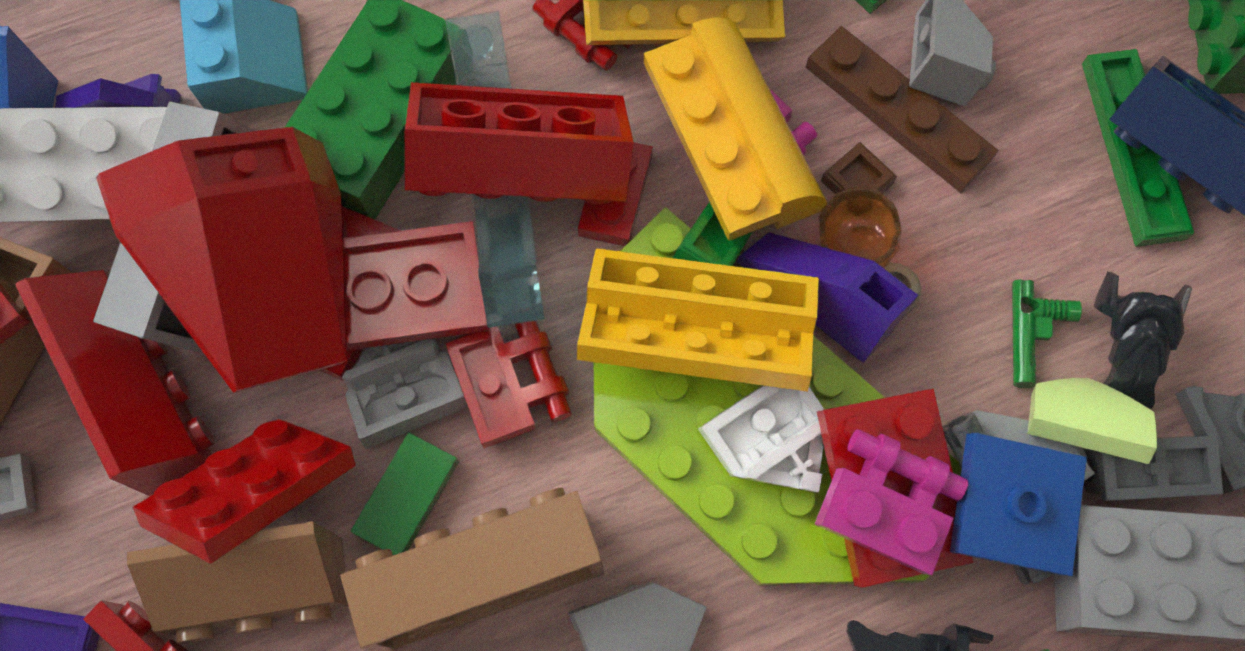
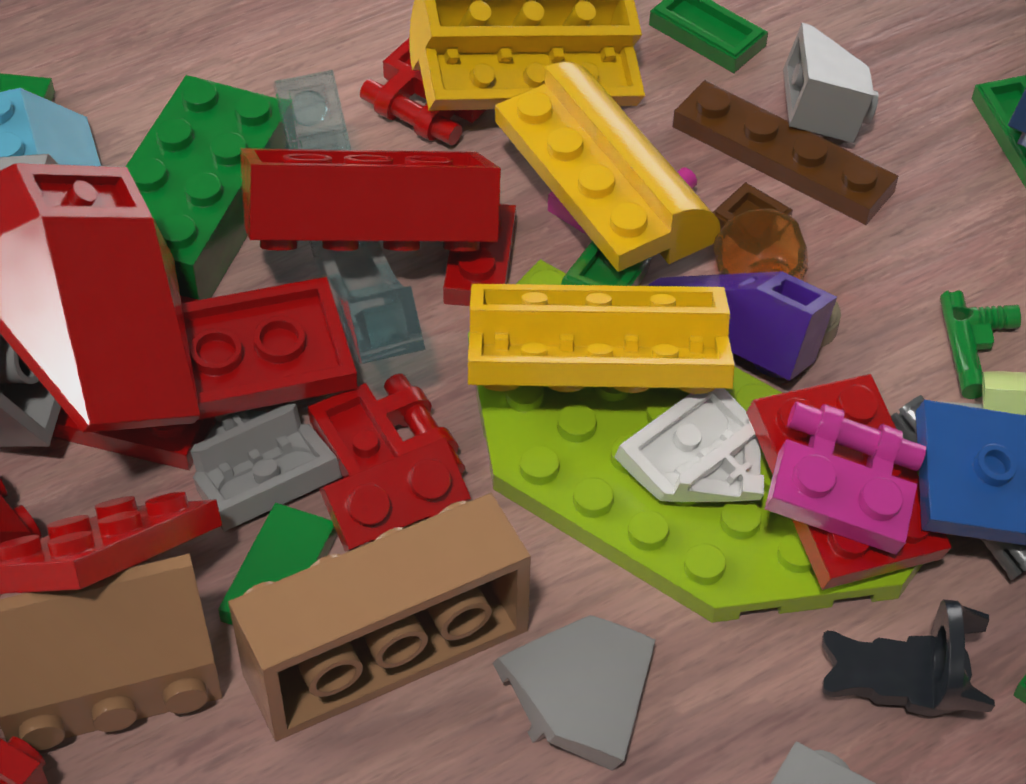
camera: 10 degrees left, 20 degrees down
none -> red plate [319,437,471,552]

